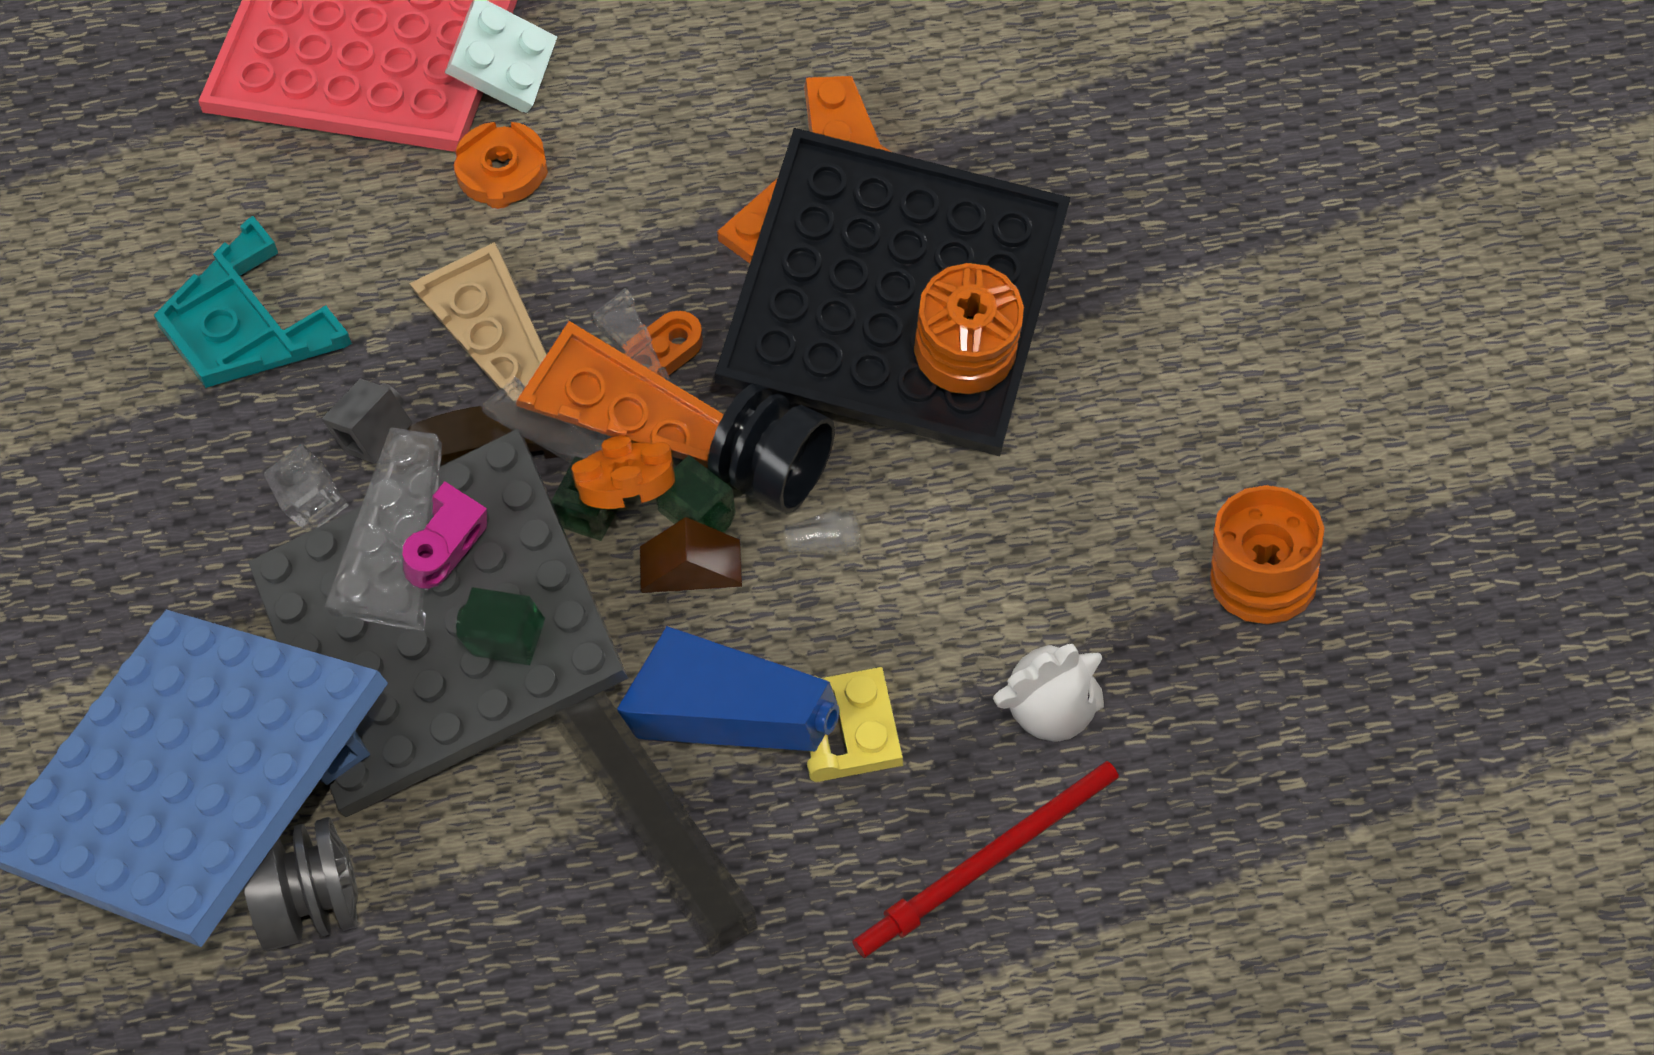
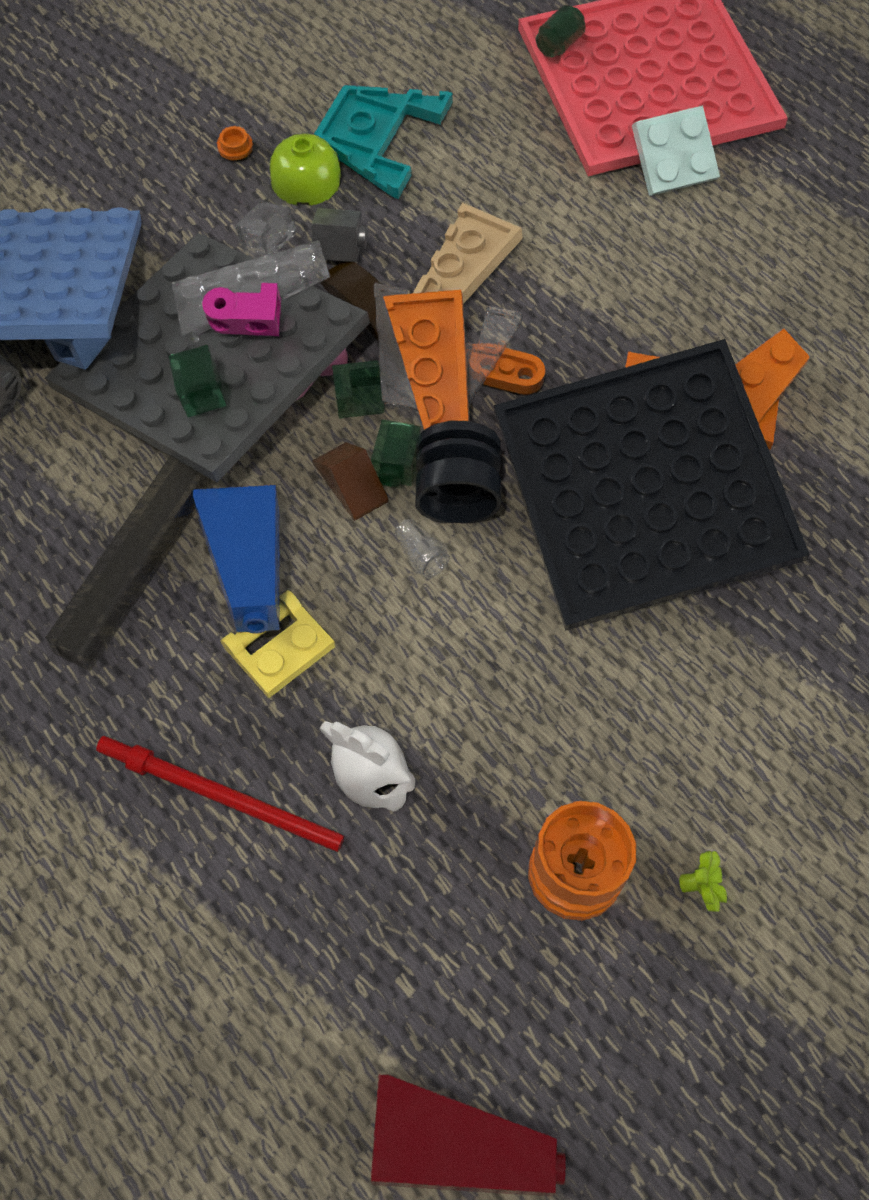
camera: 55 degrees right, 5 degrees up
orange plate [454,122,548,209] -> none
orange plate [571,436,675,509] -> none
orange wheel [914,263,1024,394] -> none
none -> orange plate [217,126,253,160]
none -> lime cylinder [269,133,341,206]
none -> dark red slope [371,1074,566,1197]
none -> clear green brick [535,5,586,58]
none -> lime plant [679,851,727,912]

